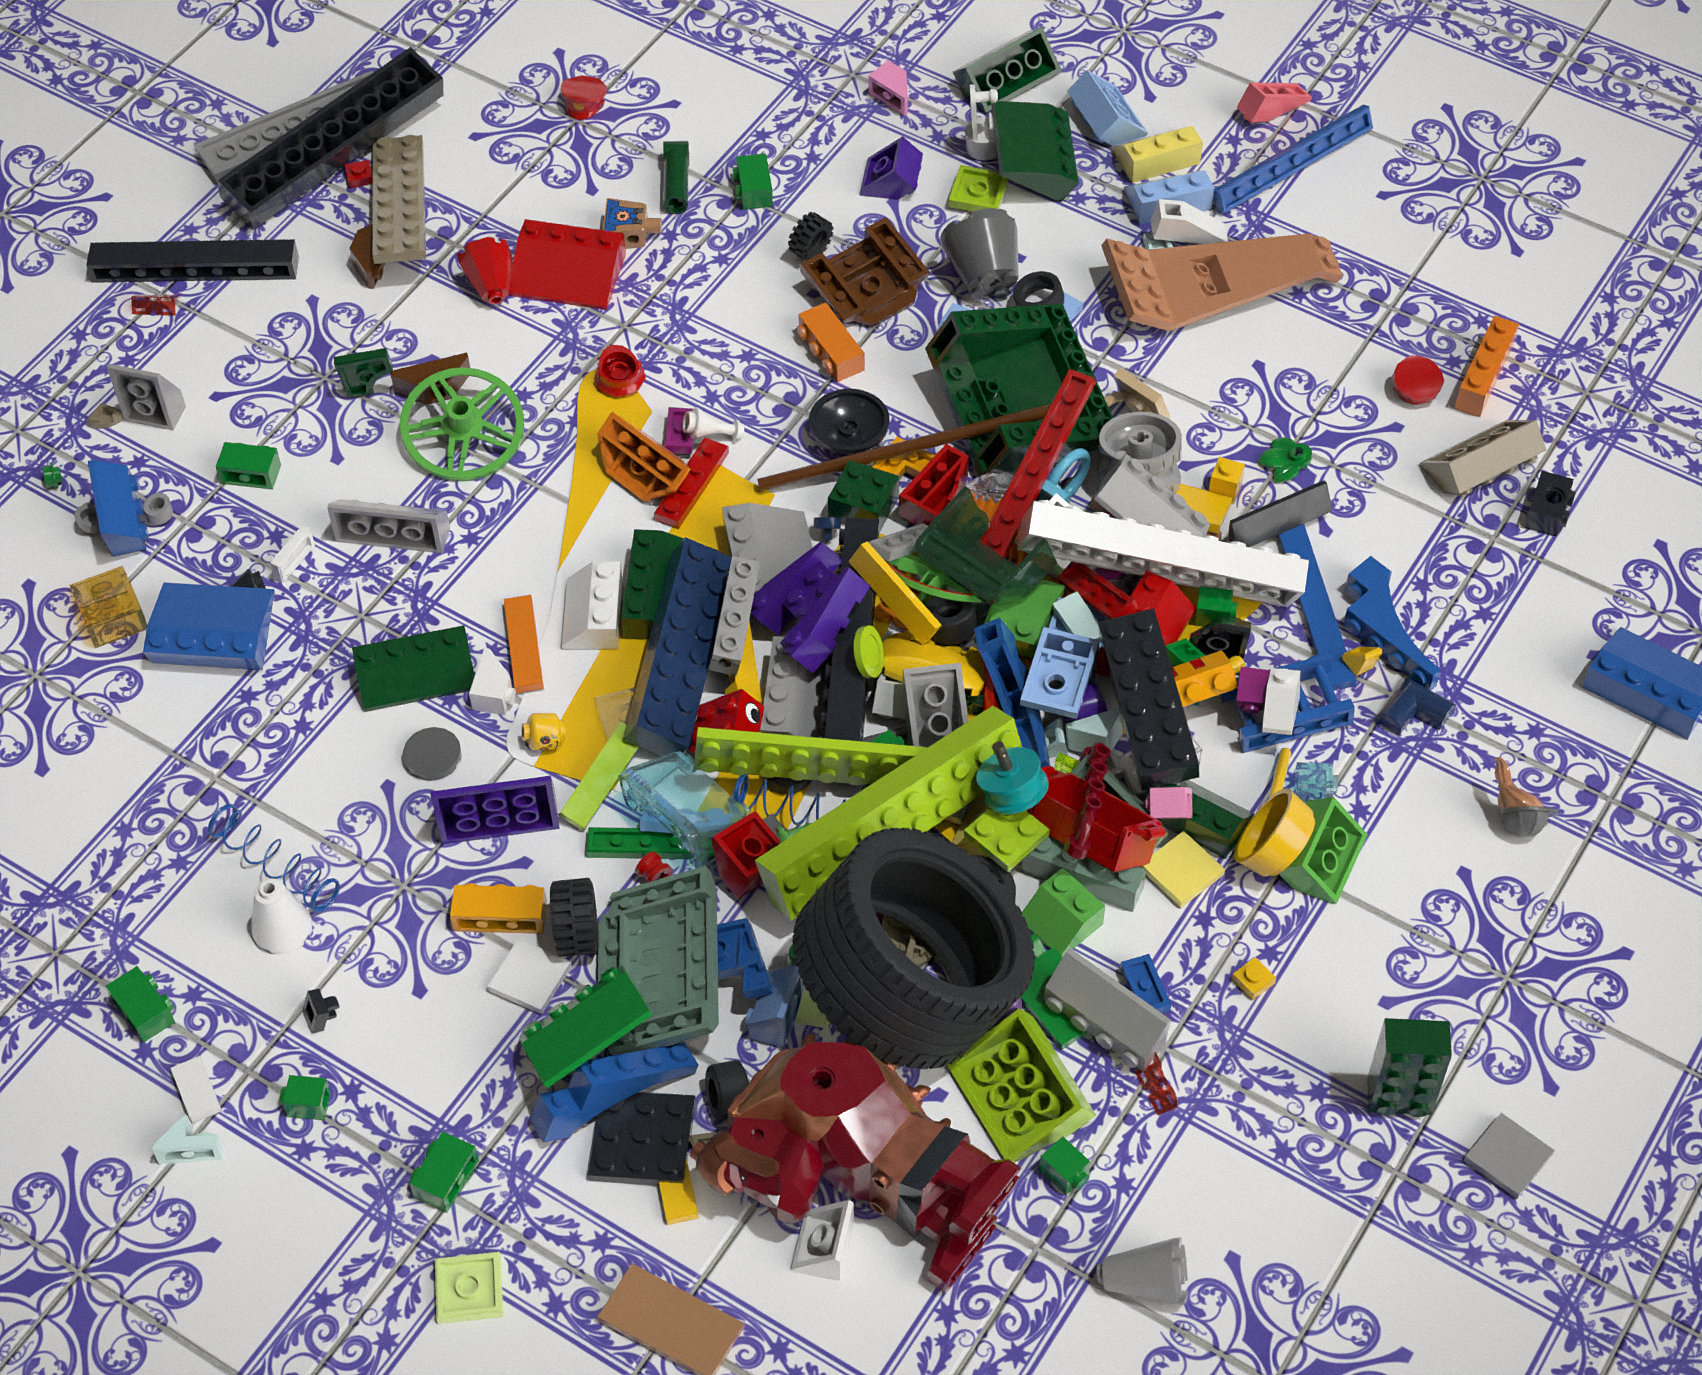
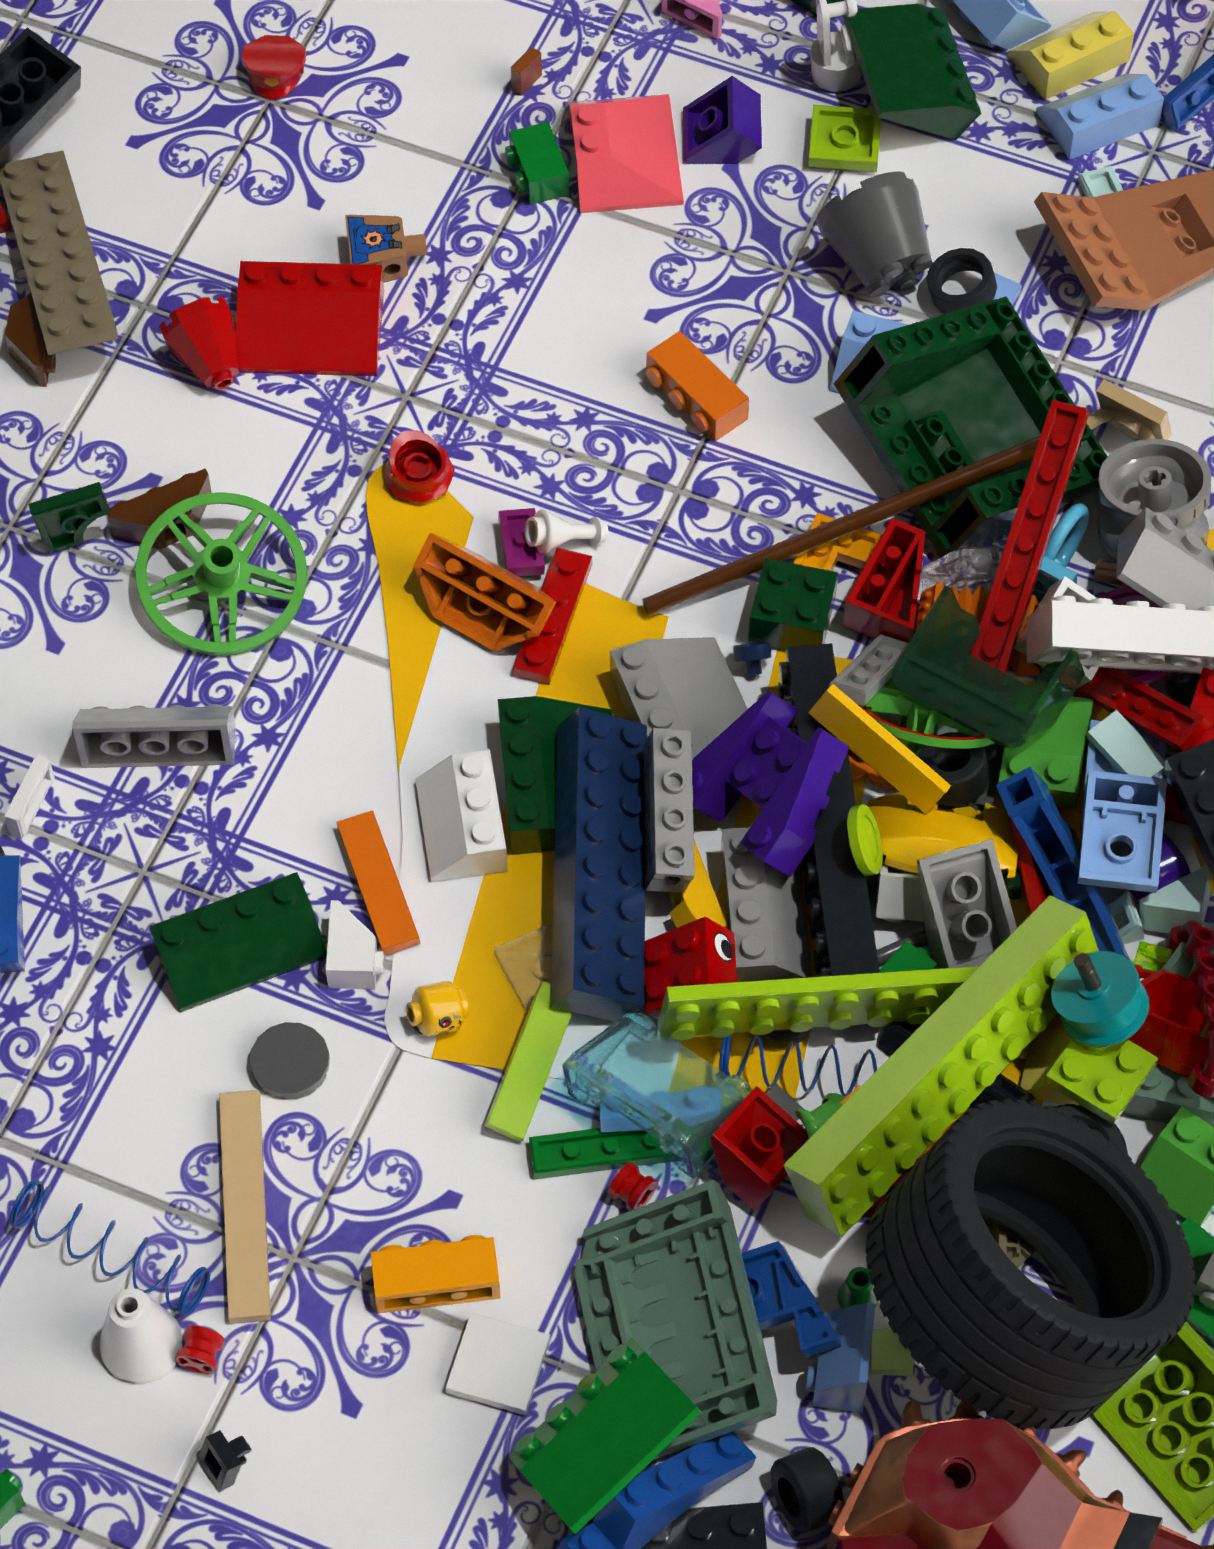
camera: 10 degrees left, 5 degrees up
dark purple slope [430,775,560,845] -> none
black tyre [550,878,599,957] -> none
dark green piece [663,141,689,214] -> none
black tyre [788,212,834,261] -> none
reddish brown slope [800,217,930,327] -> none
black dish [809,388,890,454] -> none
white slope [1151,199,1228,244] -> none
none -> red wheel [175,1325,225,1374]
none -> tan tile [219,1090,271,1324]
none -> dark orange tile [511,47,542,96]
none -> coral slope [567,94,684,213]

